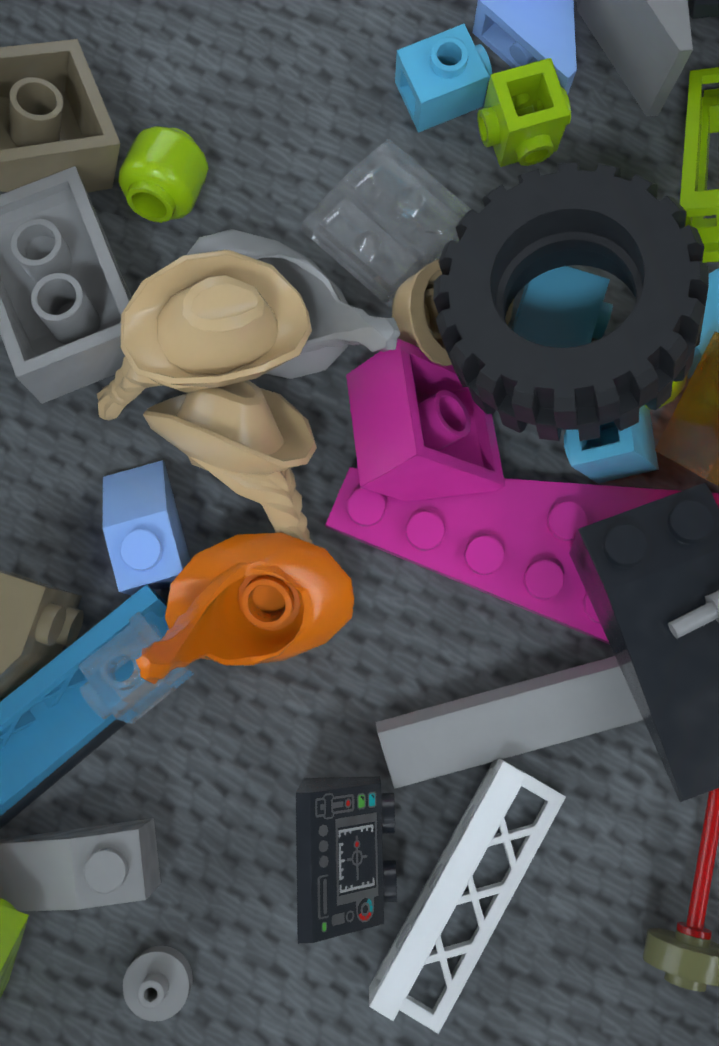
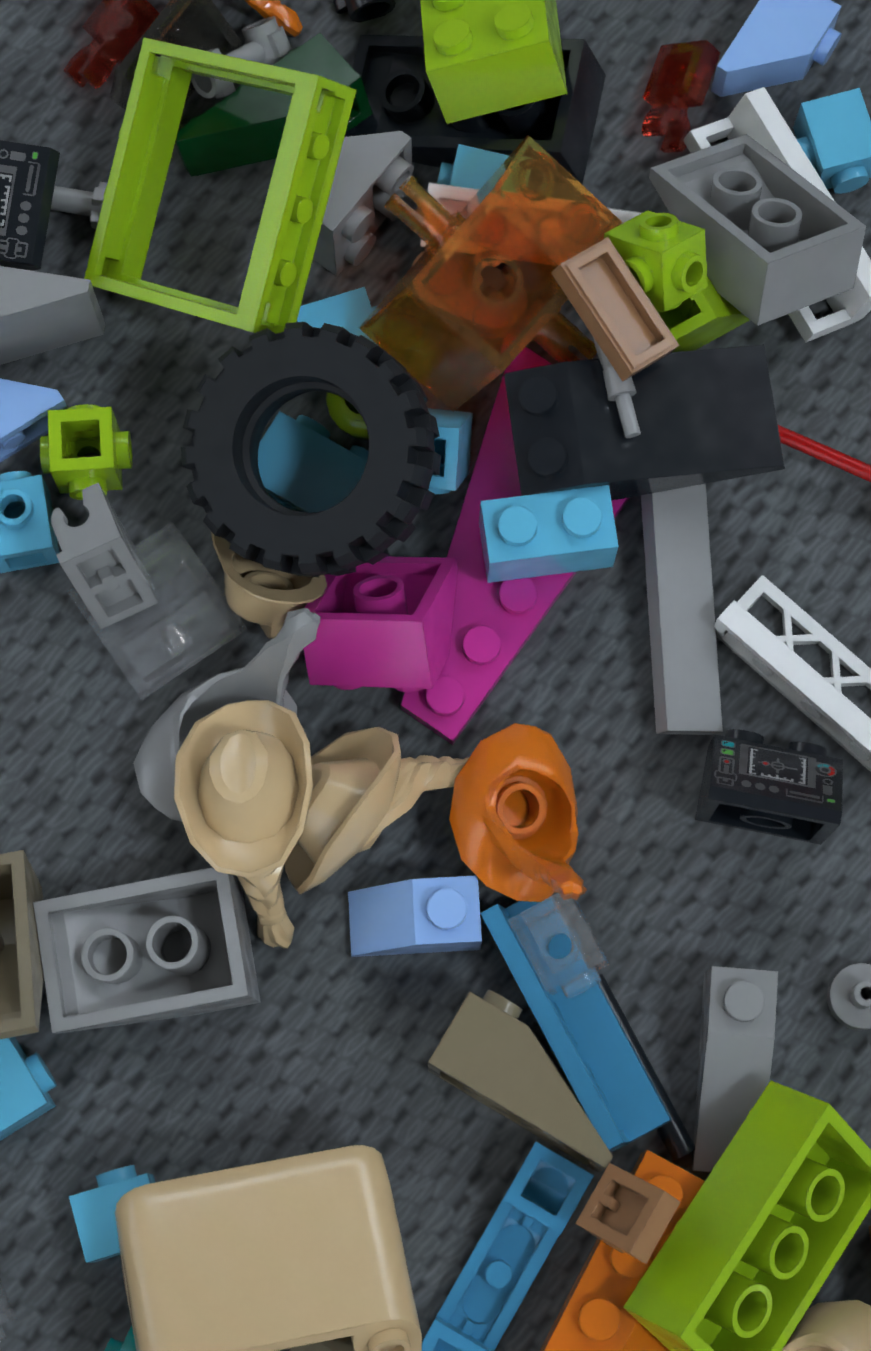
camera: 80 degrees left, 5 degrees down
lime head [118,126,208,223] -> none
none -> light grey hinge [51,483,159,629]
none -> medium azure brick [479,485,619,583]

